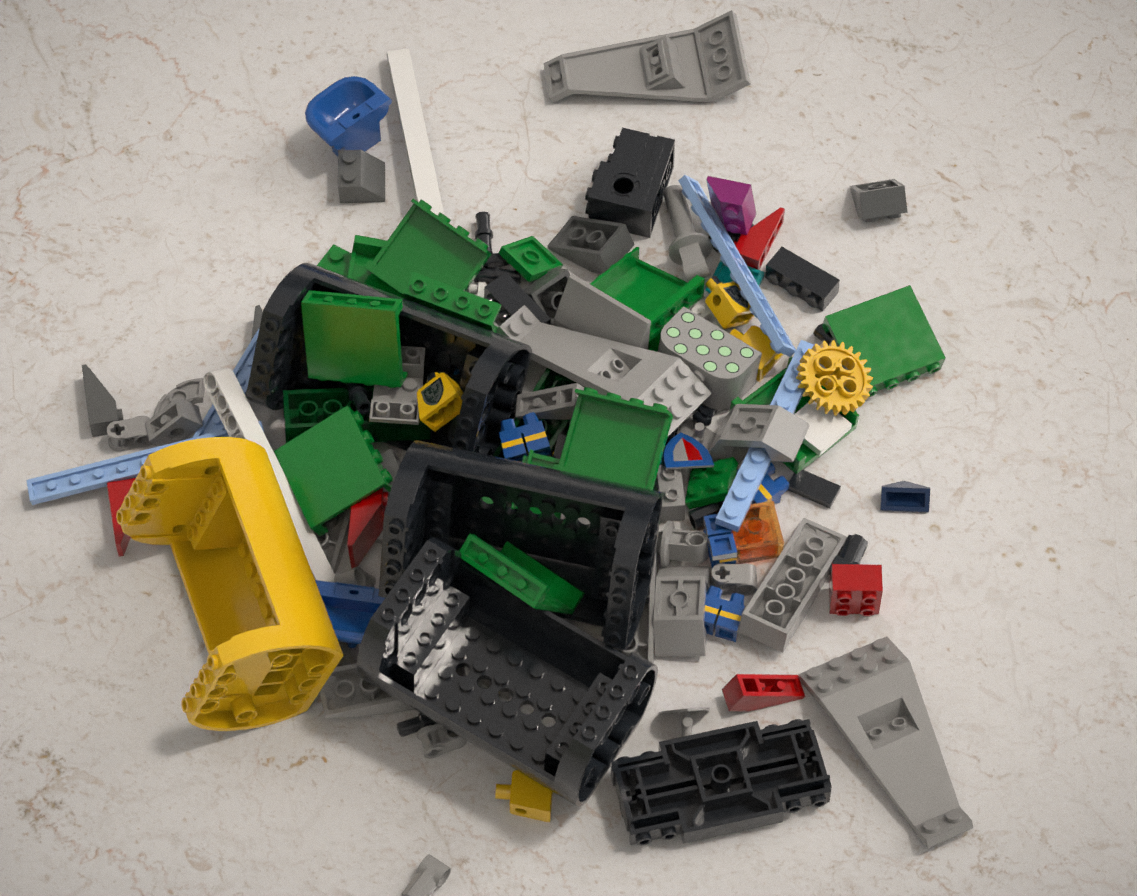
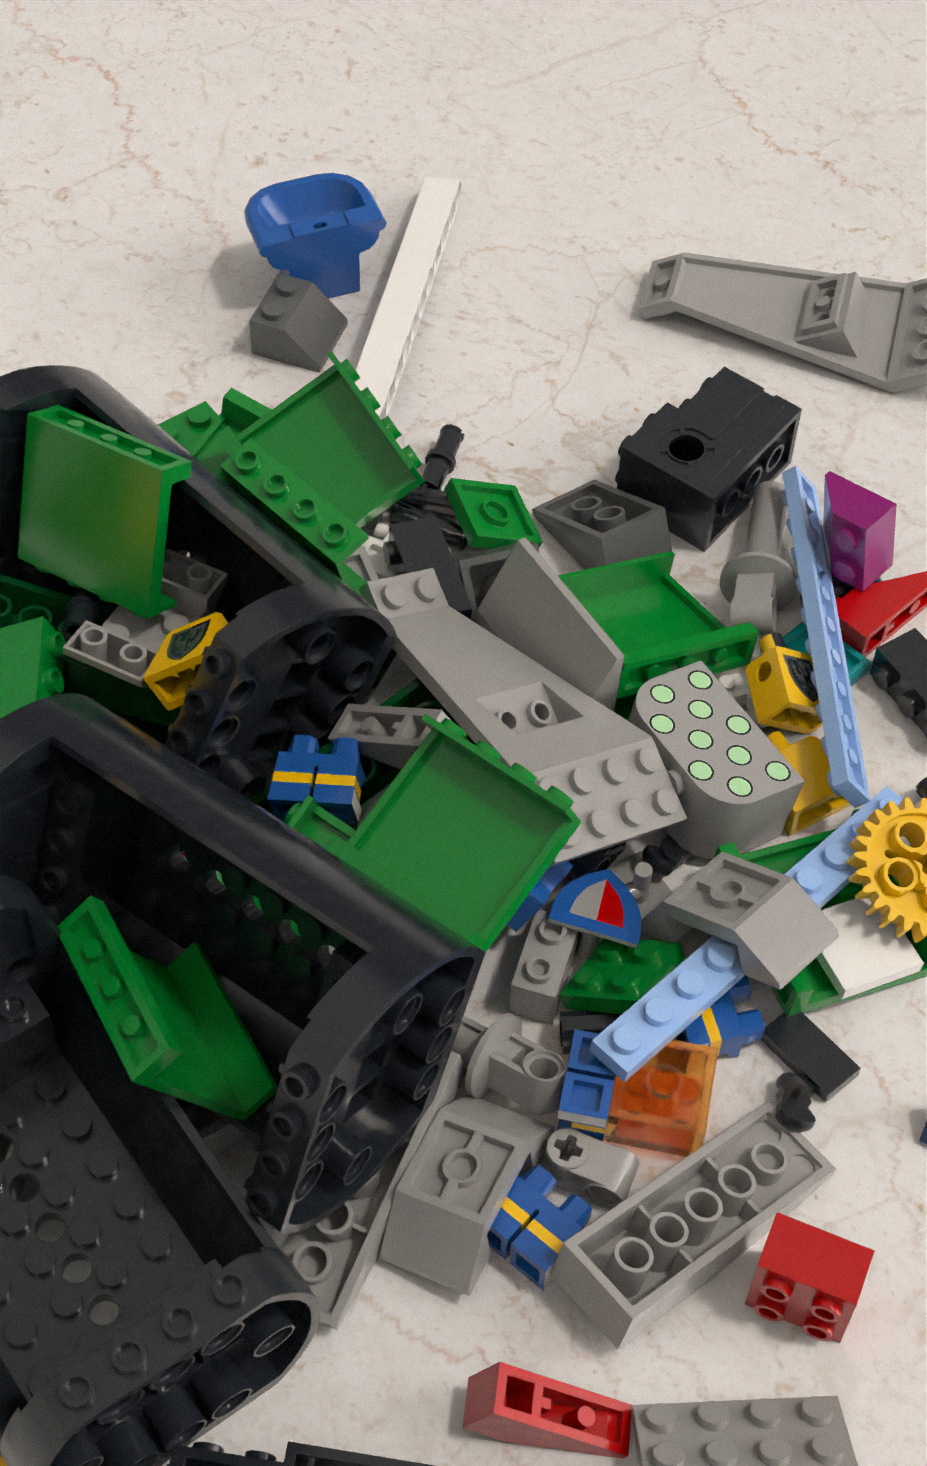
camera: 20 degrees right, 5 degrees down
light grey shield [659,708,710,737] -> none
black piece [829,534,868,575] -> none
none -> black piece [775,1072,816,1133]

